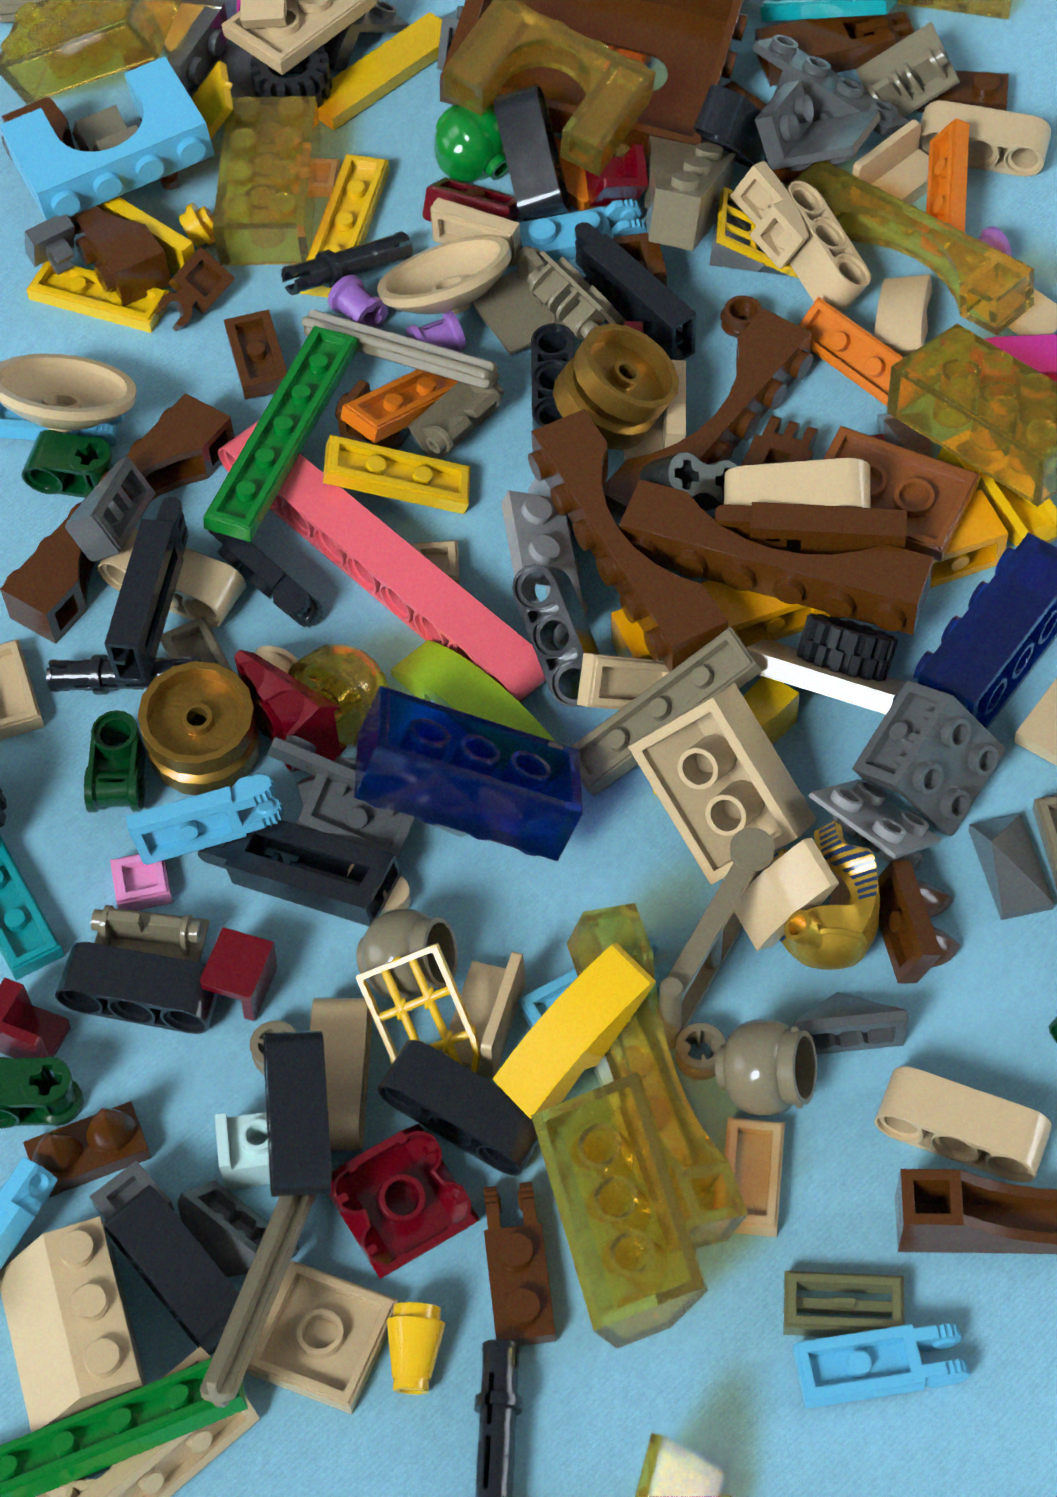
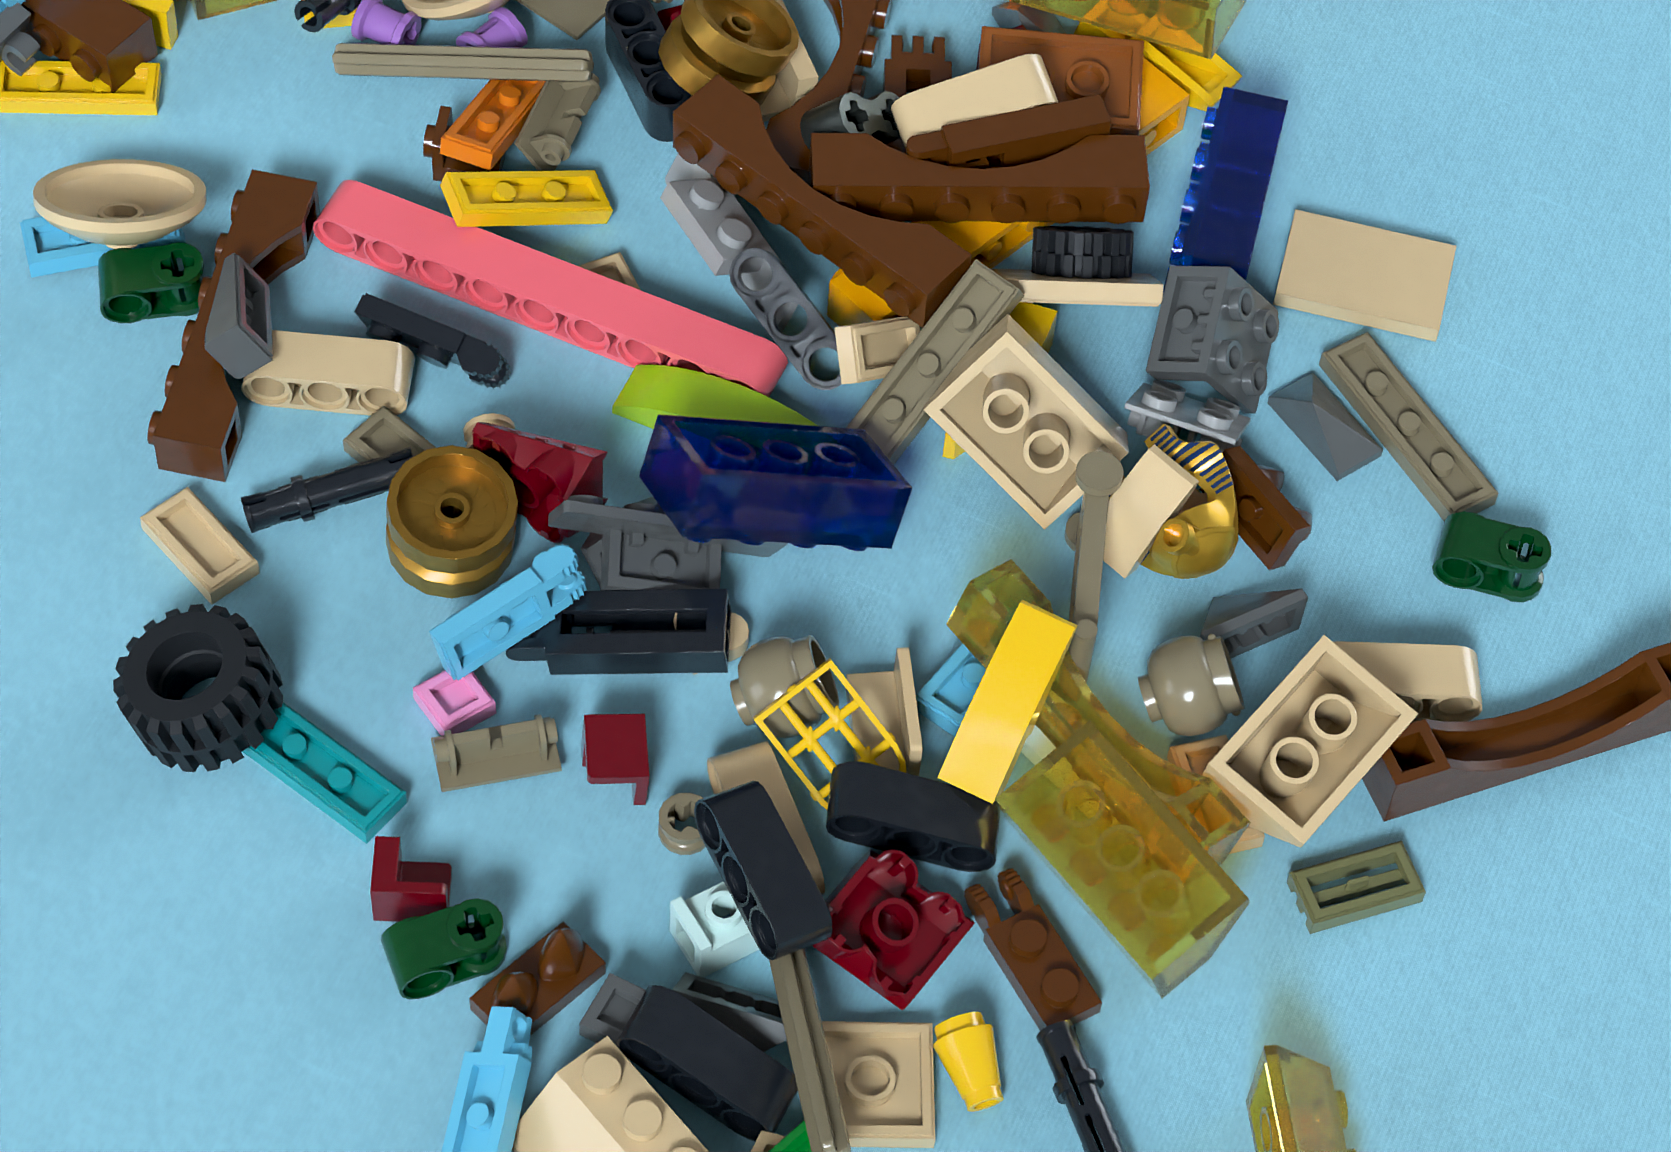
camera: 30 degrees left, 0 degrees up
black beam [55,942,219,1034] -> none
dark green piece [84,710,146,813] -> none
black hinge [104,497,189,684] -> none
reddish brown plate [154,247,235,332] -> none
green tile [203,326,358,542] -> none
reddish brown plate [224,309,287,400] -> none
clear yellow cylinder [287,644,390,747] -> none
dark tan bush [676,1023,726,1080] -> none
medium azure hinge [793,1323,971,1409] -> none
none -> tan slope [1196,635,1418,848]

